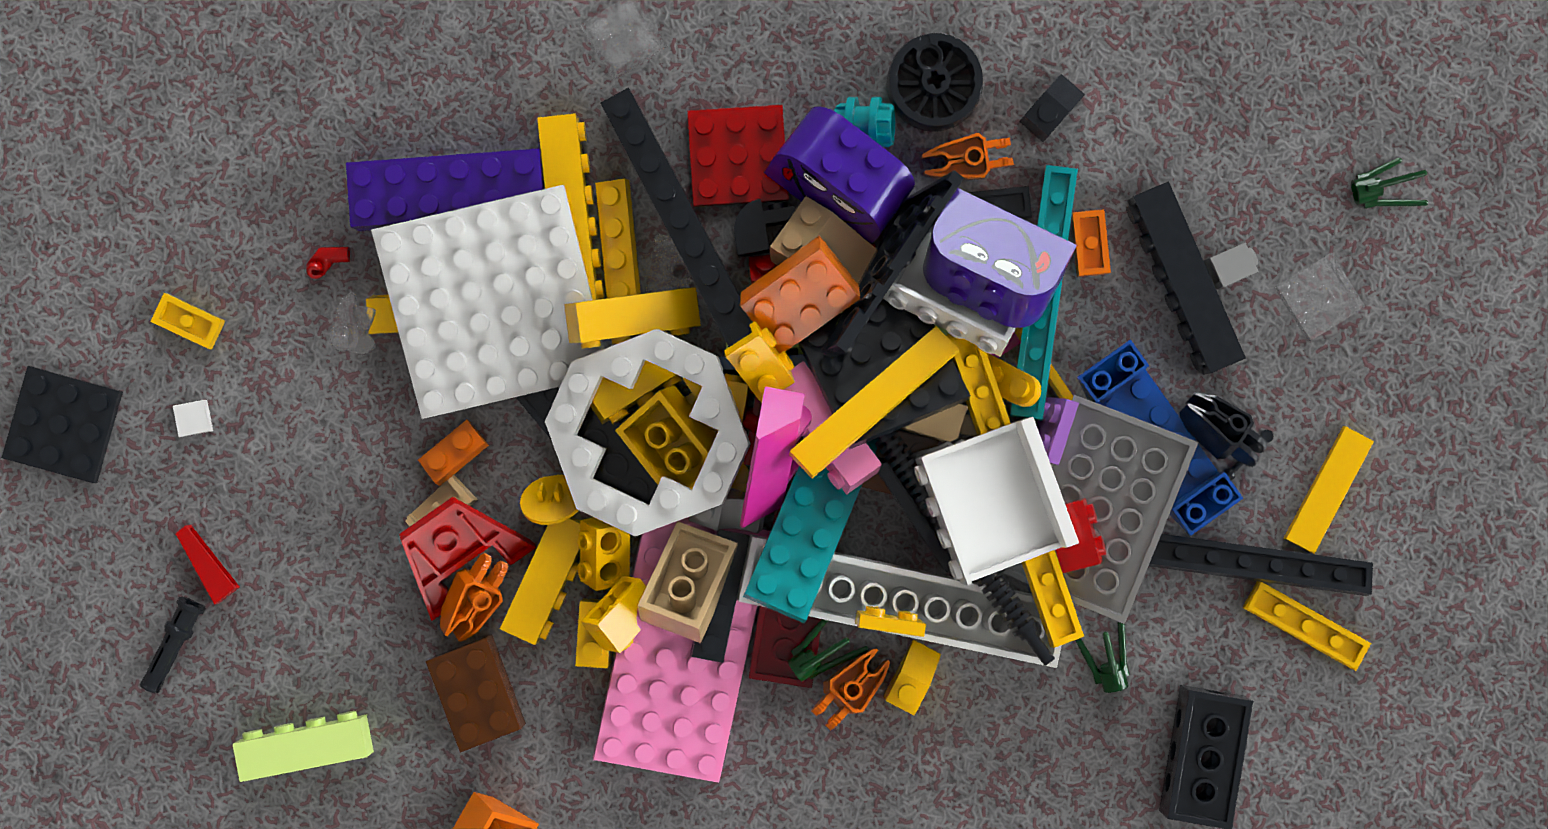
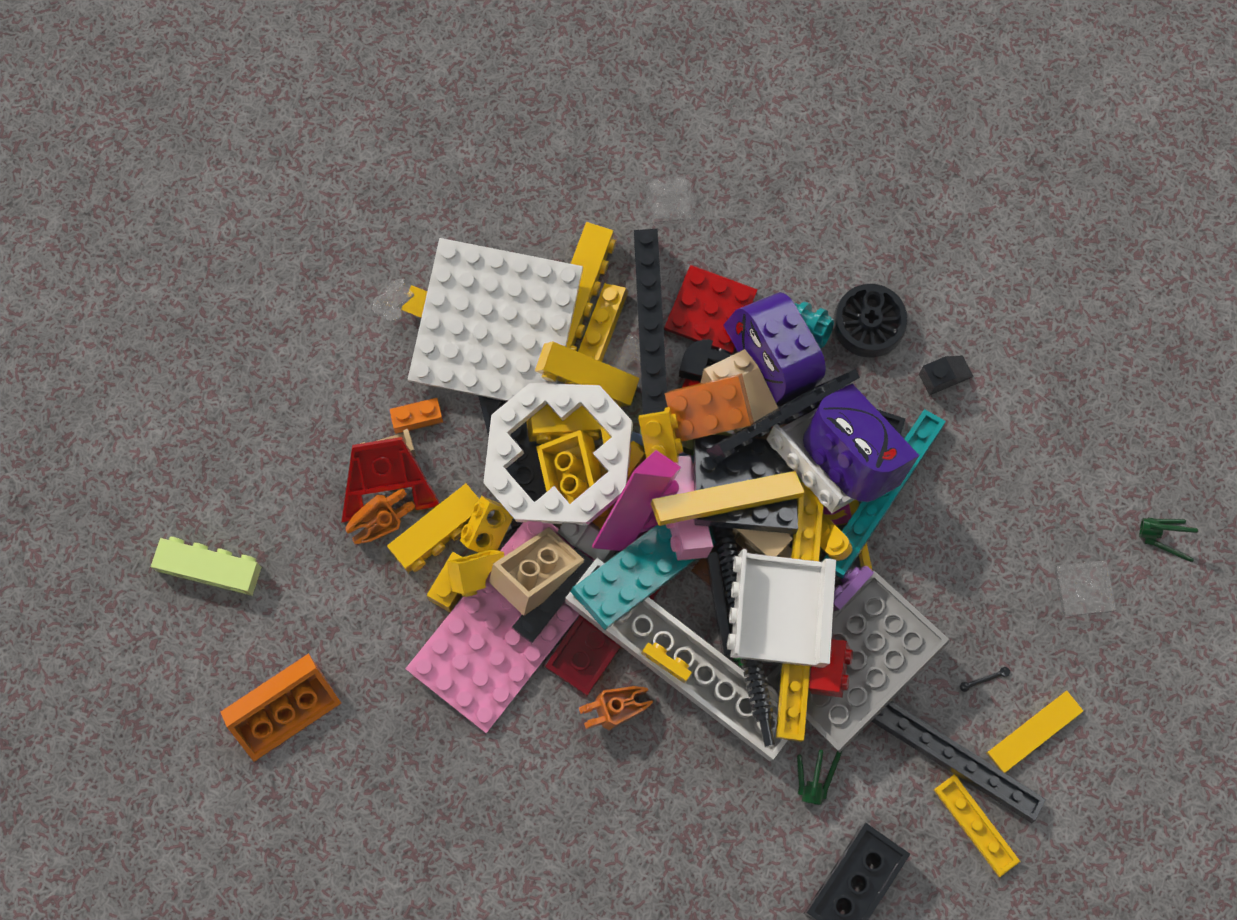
camera: 25 degrees right, 15 degrees down
black plate [1,366,123,483] -> none
black pin [139,596,206,693] -> none
yellow plate [150,293,225,349] -> none
white tile [173,400,213,437] -> none
red piece [175,525,240,605] -> none
red arm [306,246,350,279] -> none
dark purple brick [346,148,545,231] -> none
reddish brown brick [426,634,526,753] -> none
yellow piece [520,474,579,525] -> none
dark green plant [787,619,869,682] -> none
yellow slope [883,639,941,716] -> none
orange hinge [921,133,1014,180] -> none
orange plate [1071,209,1111,277] -> none
blue slope [1077,340,1243,536] -> none
black brick [1126,181,1246,375] -> none
black hinge [1179,392,1268,467] -> none
light grey brick [1204,242,1259,290] -> none

